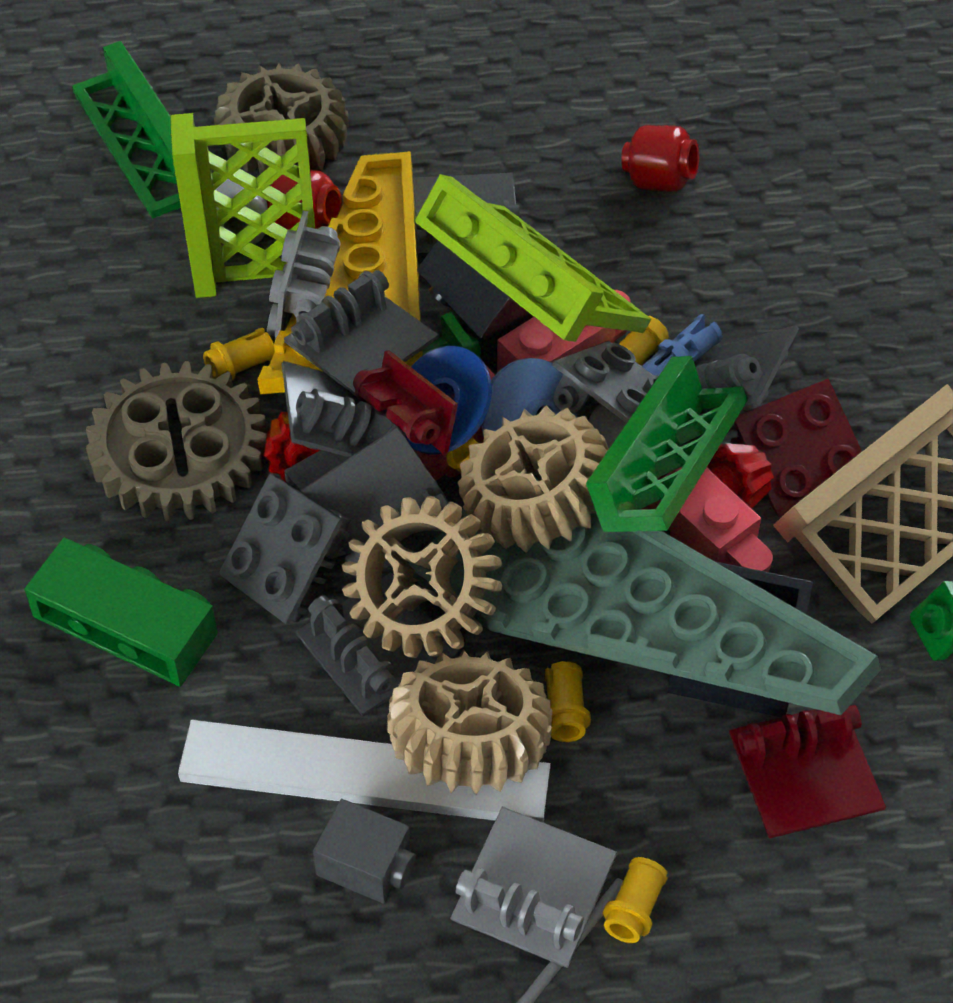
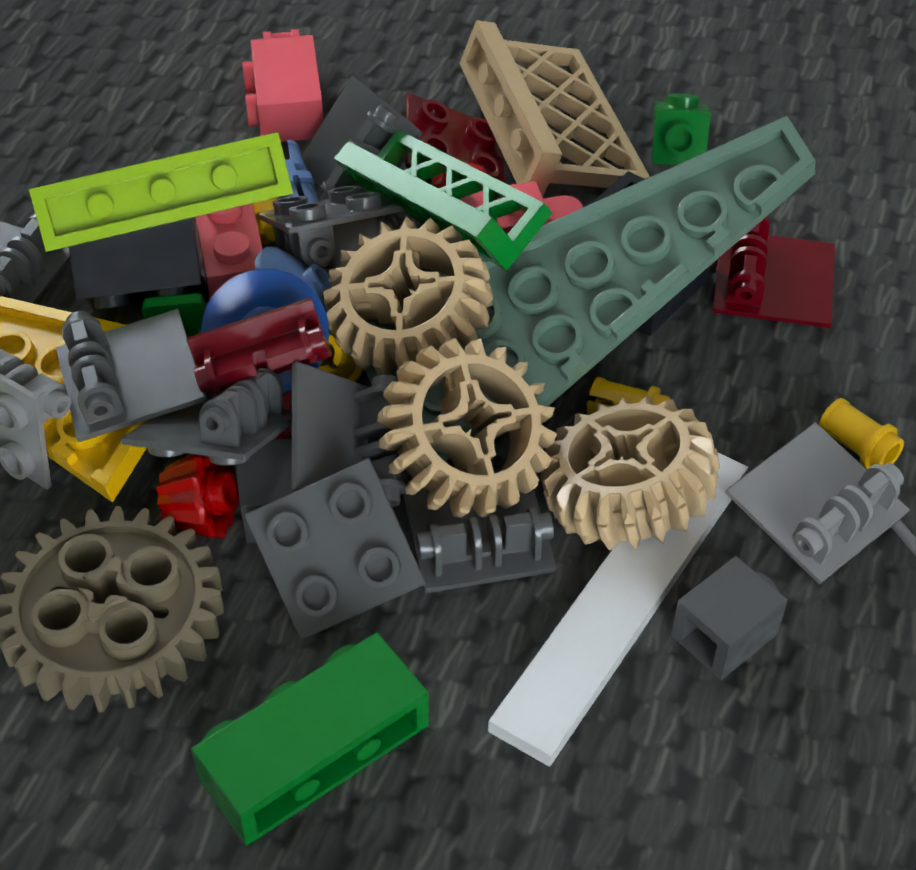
camera: 65 degrees left, 5 degrees down
yellow pin [203,328,275,381] -> none
red head [621,125,699,192] -> none
none -> coral brick [242,29,323,142]

